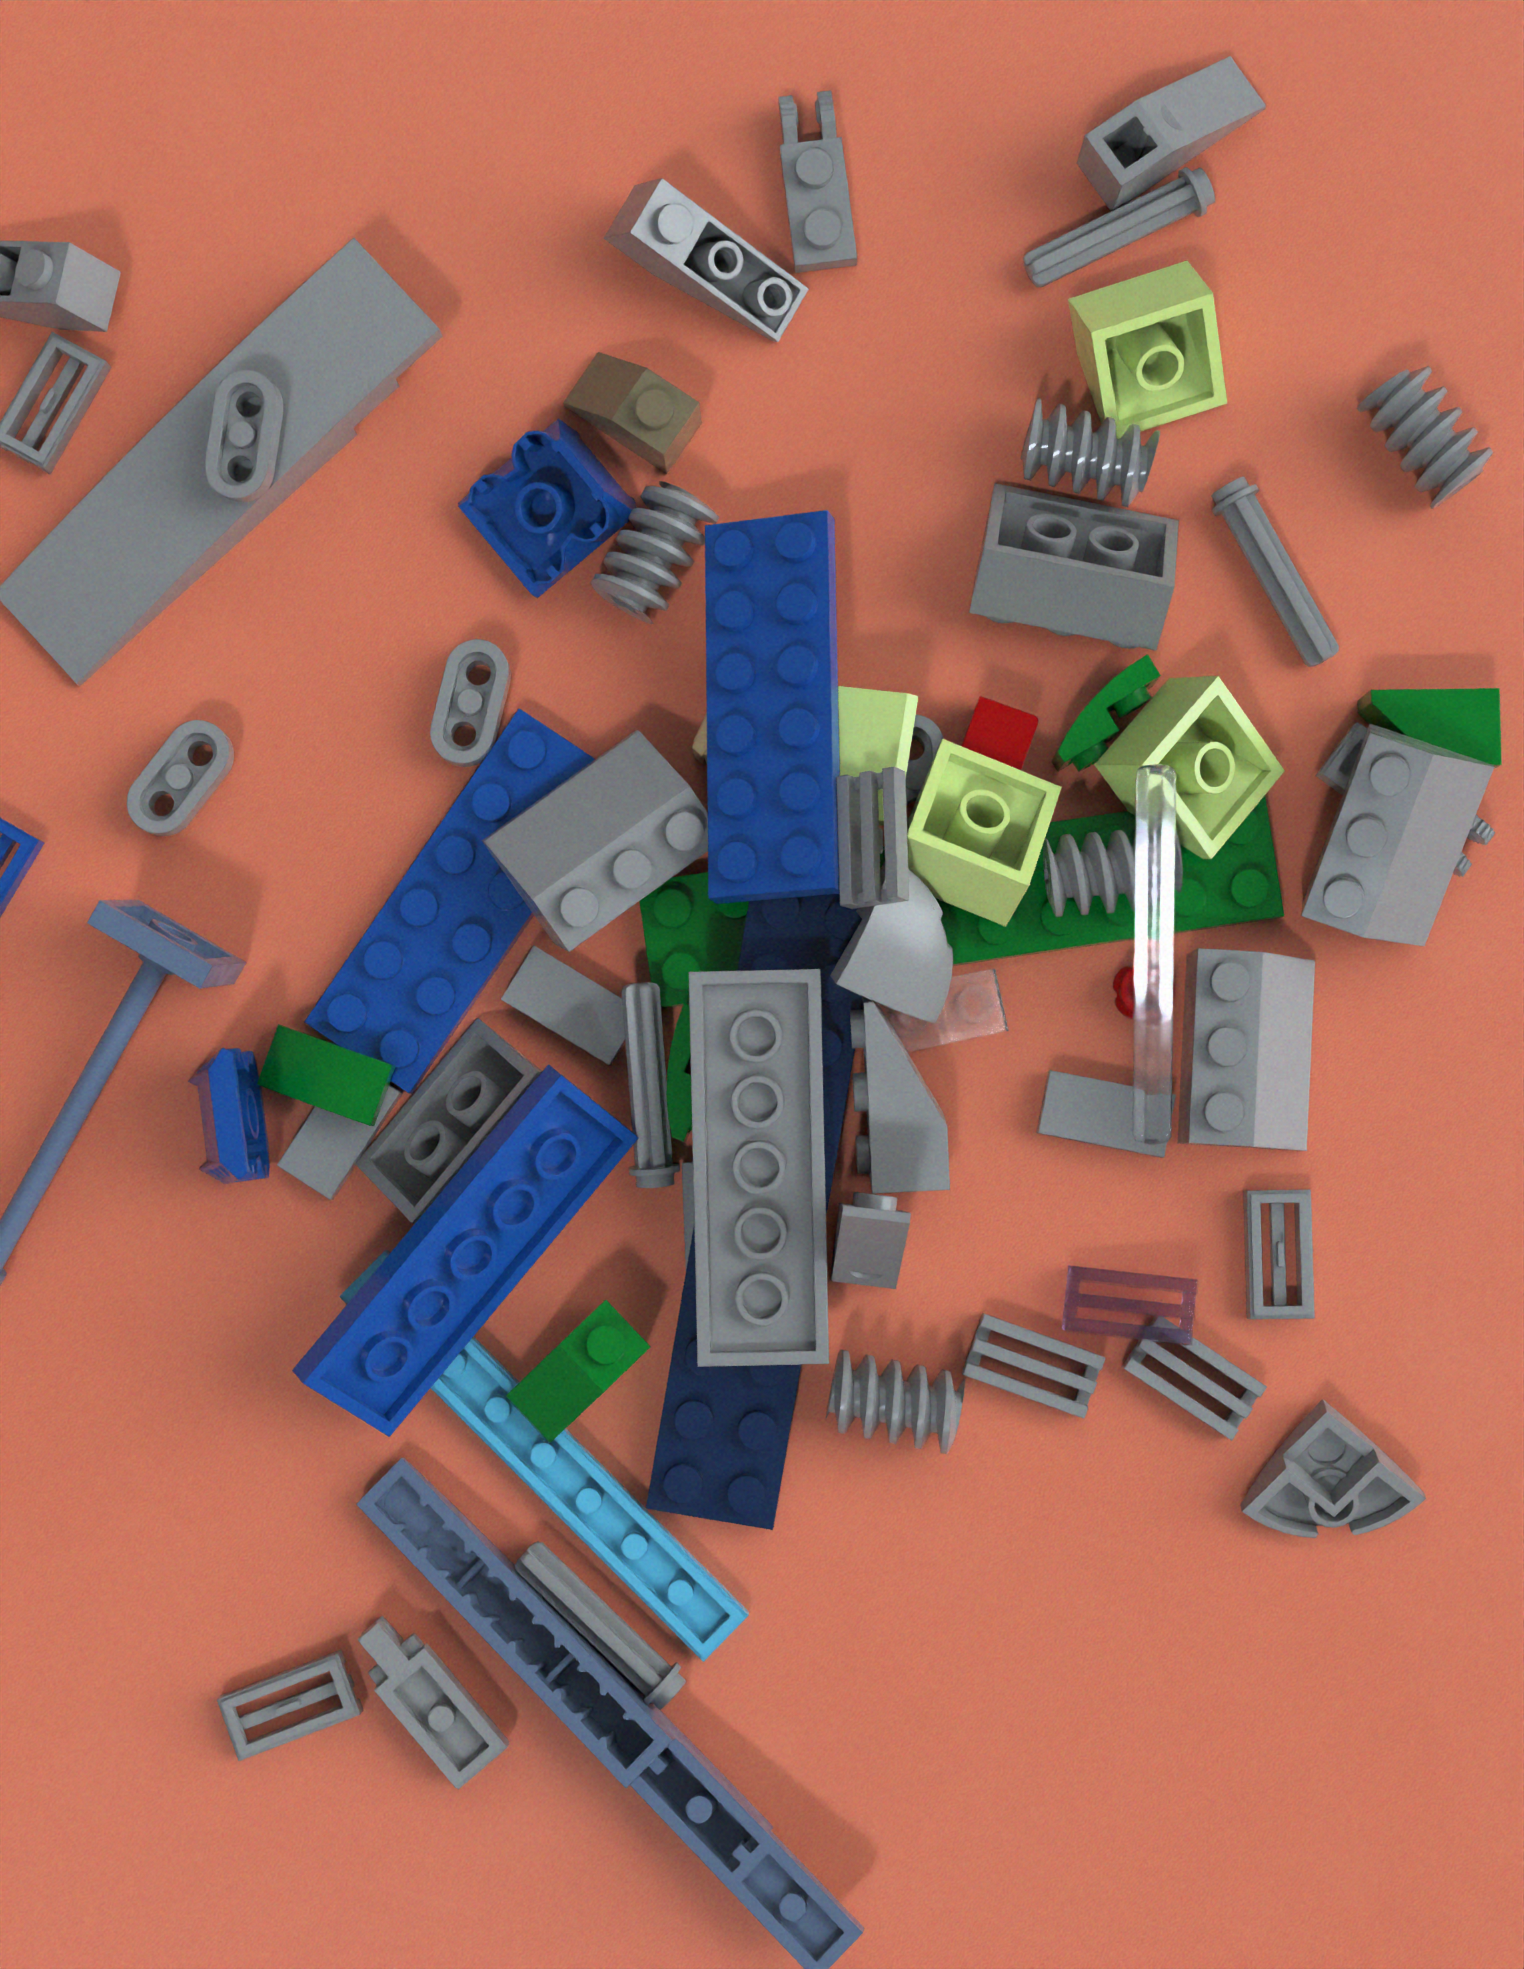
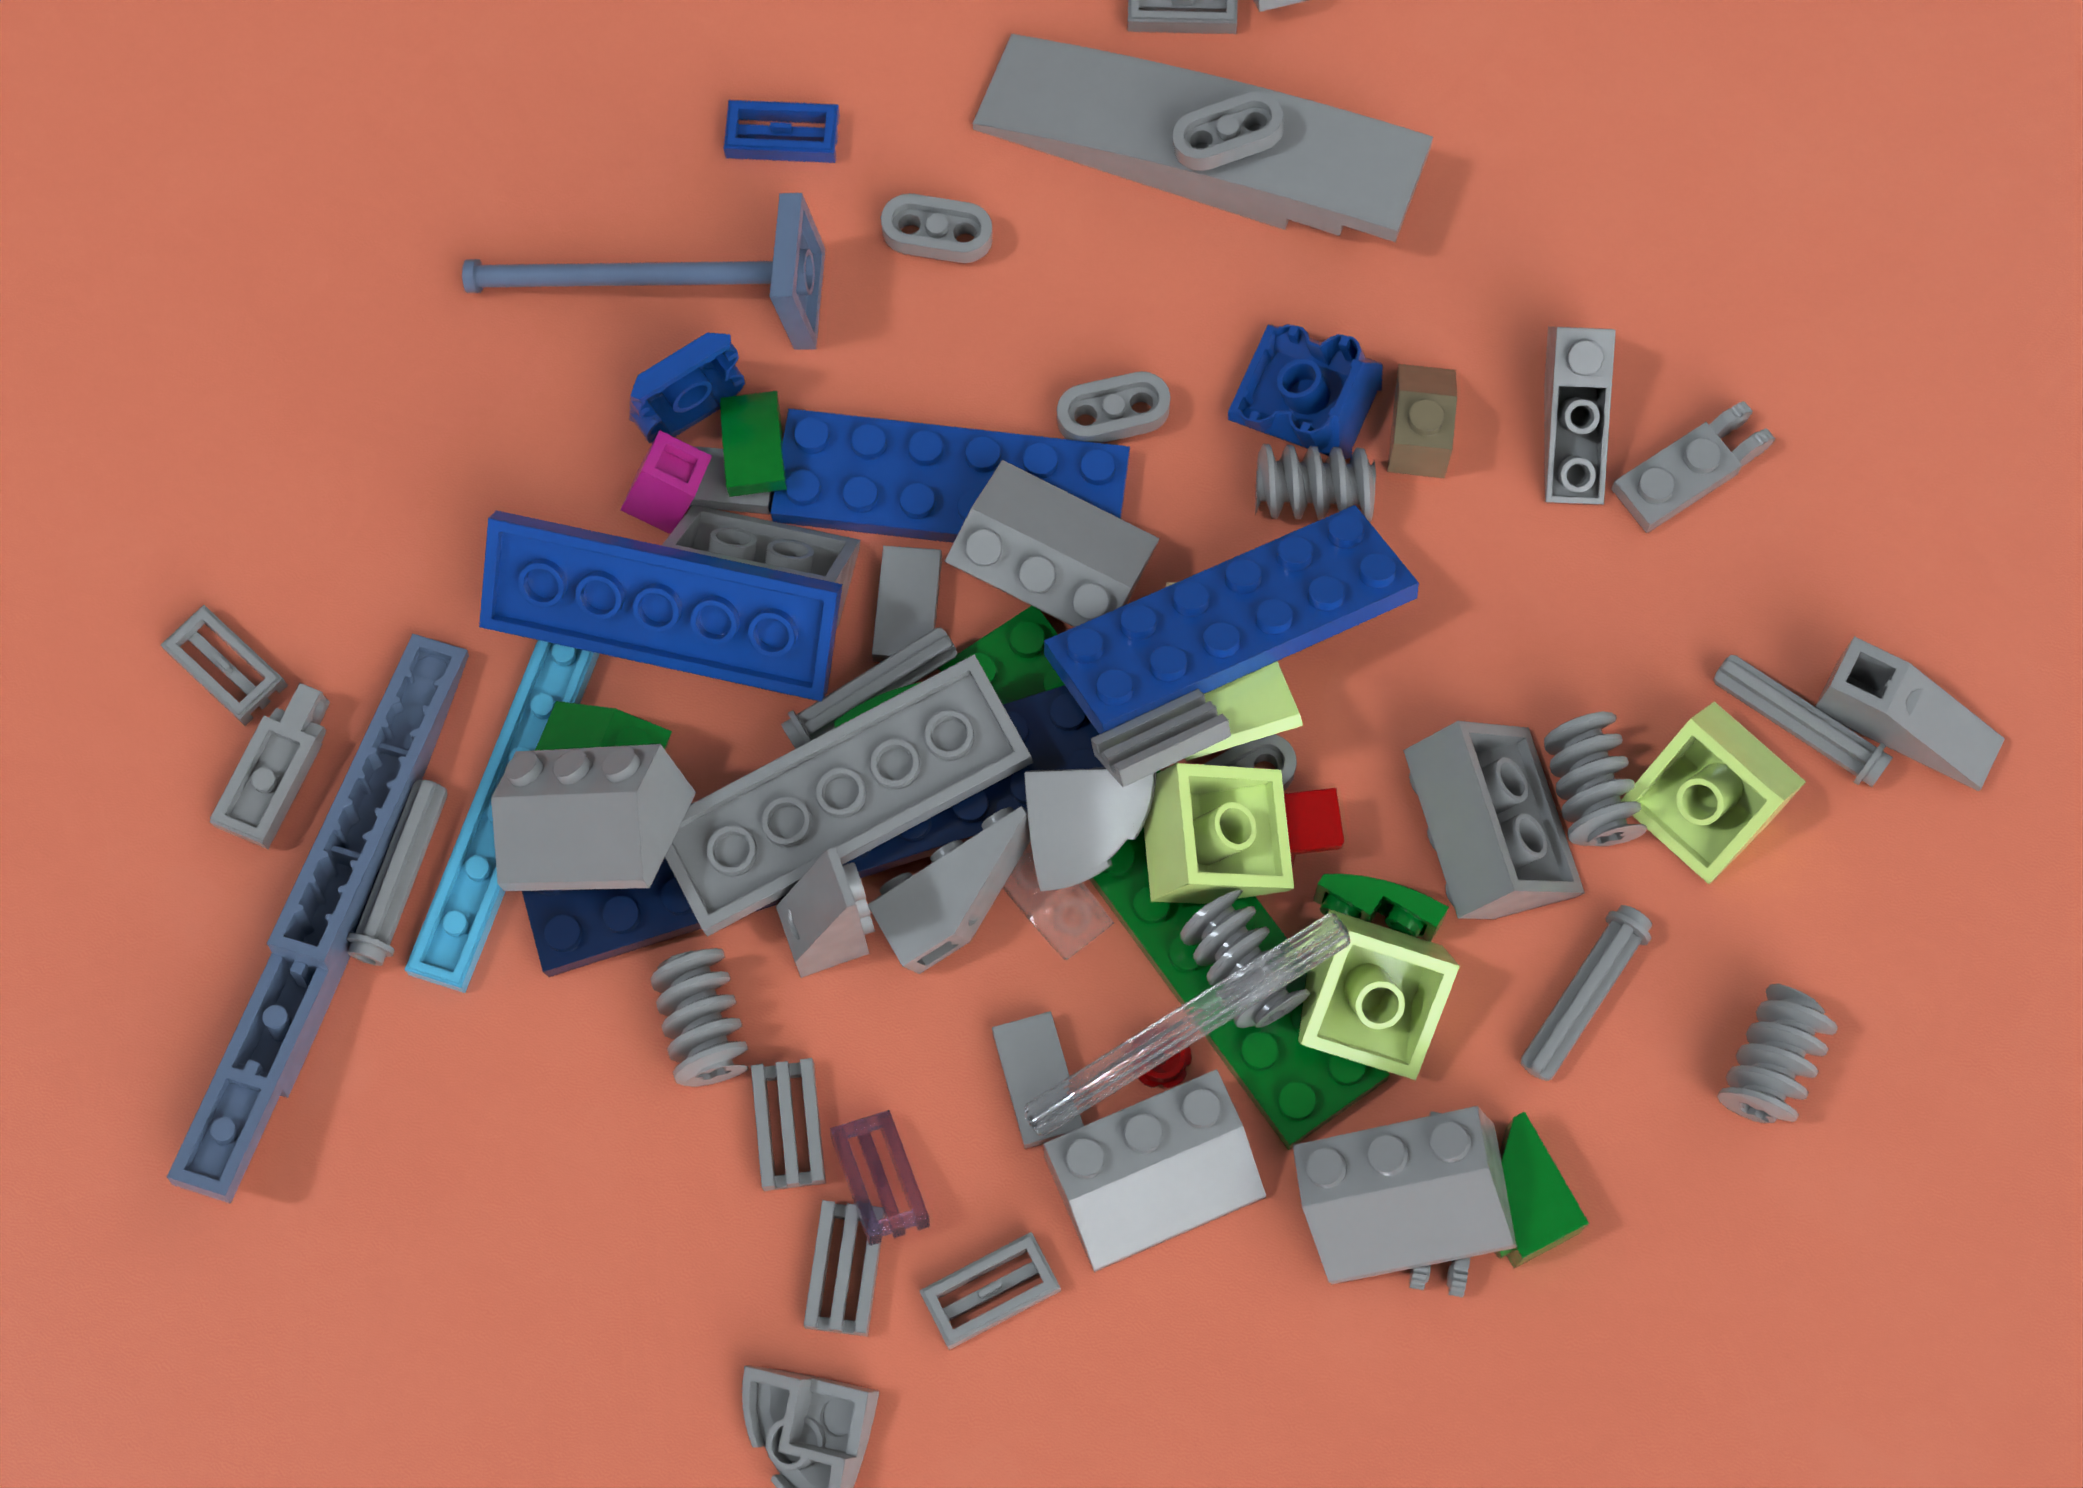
camera: 60 degrees right, 15 degrees down
none -> light grey slope [491,744,696,891]
none -> dark pink panel [620,430,712,534]

